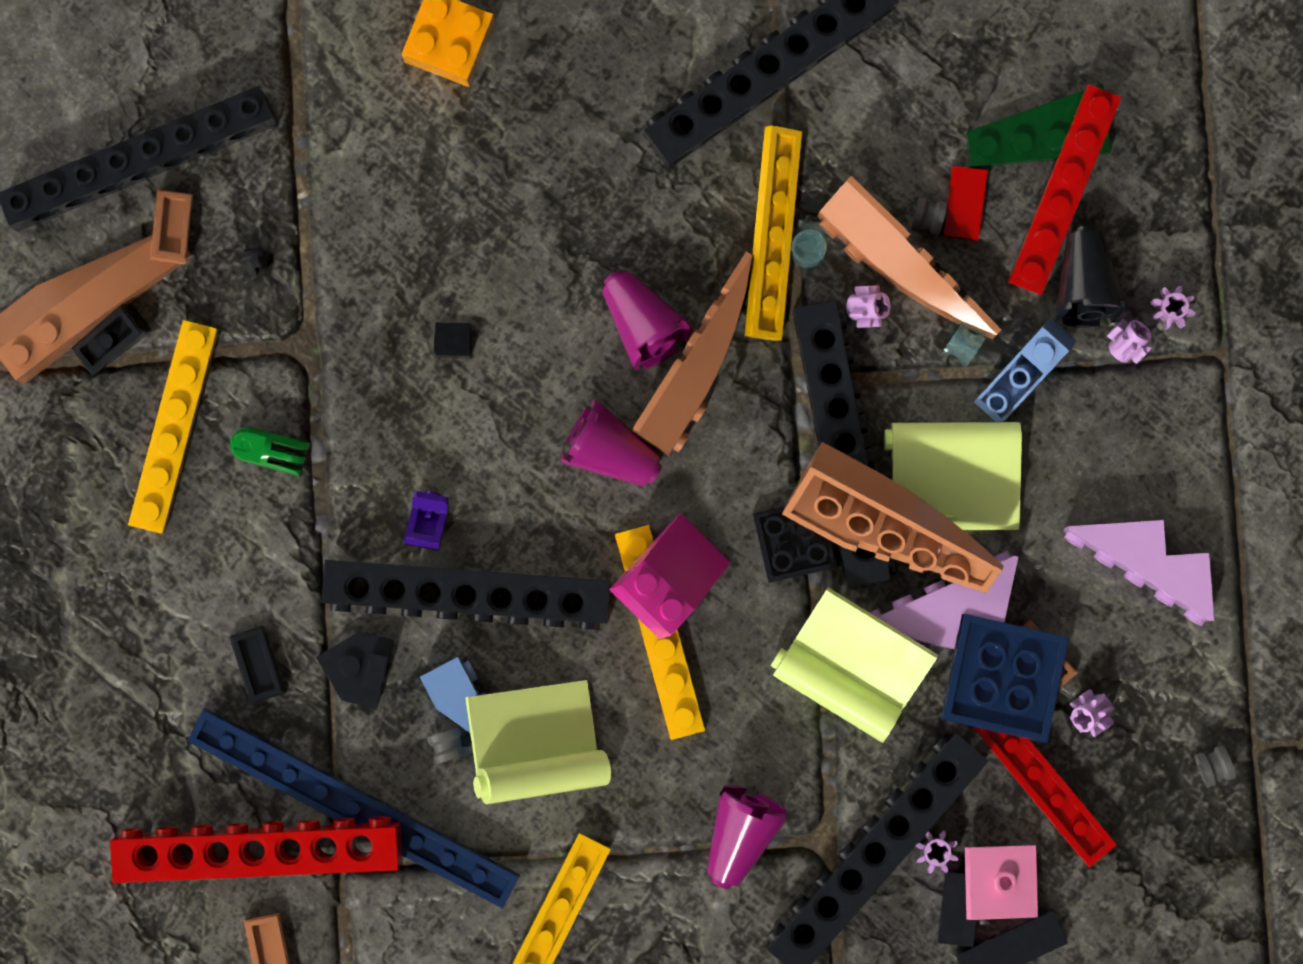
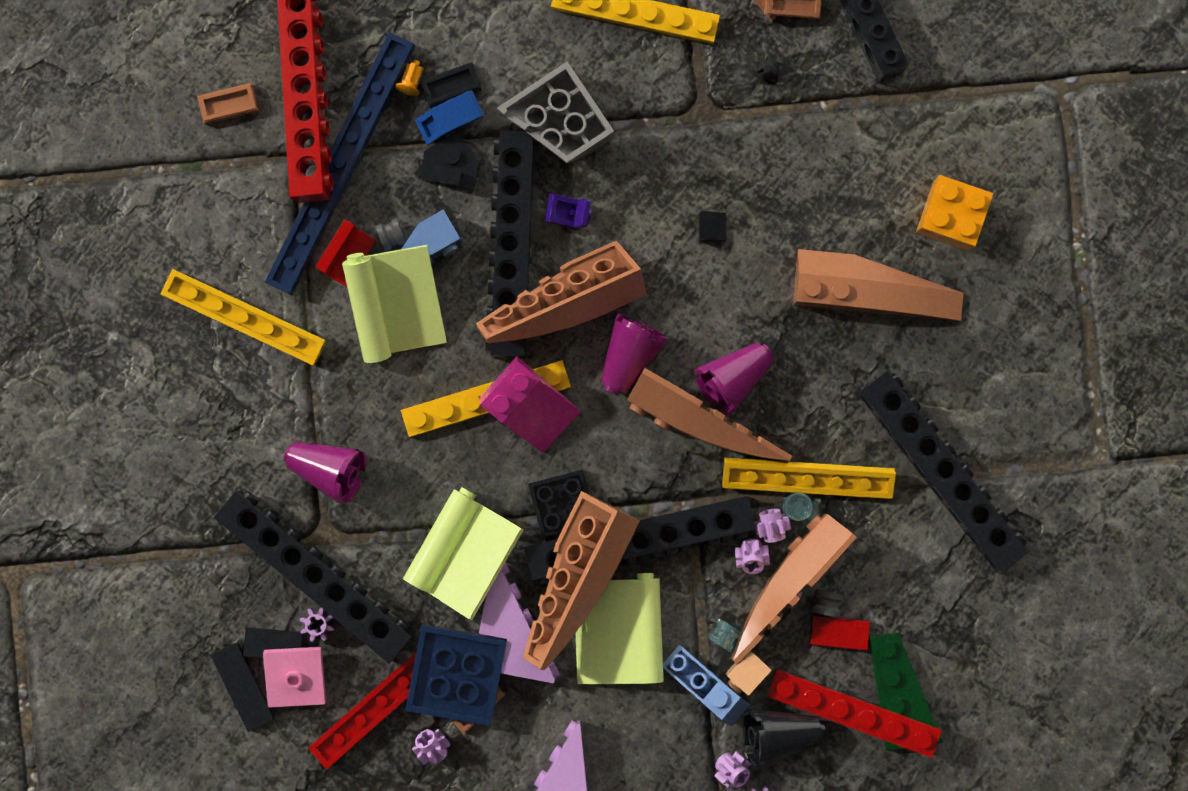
camera: 90 degrees right, 0 degrees up
green arm [230,427,310,477] -> none
none -> red panel [315,219,376,287]
none -> light orange piece [395,60,423,96]
none -> blue slope [415,90,484,145]
none -> nougat wedge [476,240,647,343]
none -> light grey wedge [497,62,615,163]
none -> light nougat brick [725,651,772,696]
none -> lavender gear [754,509,791,543]
none -> nougat wedge [793,249,963,321]

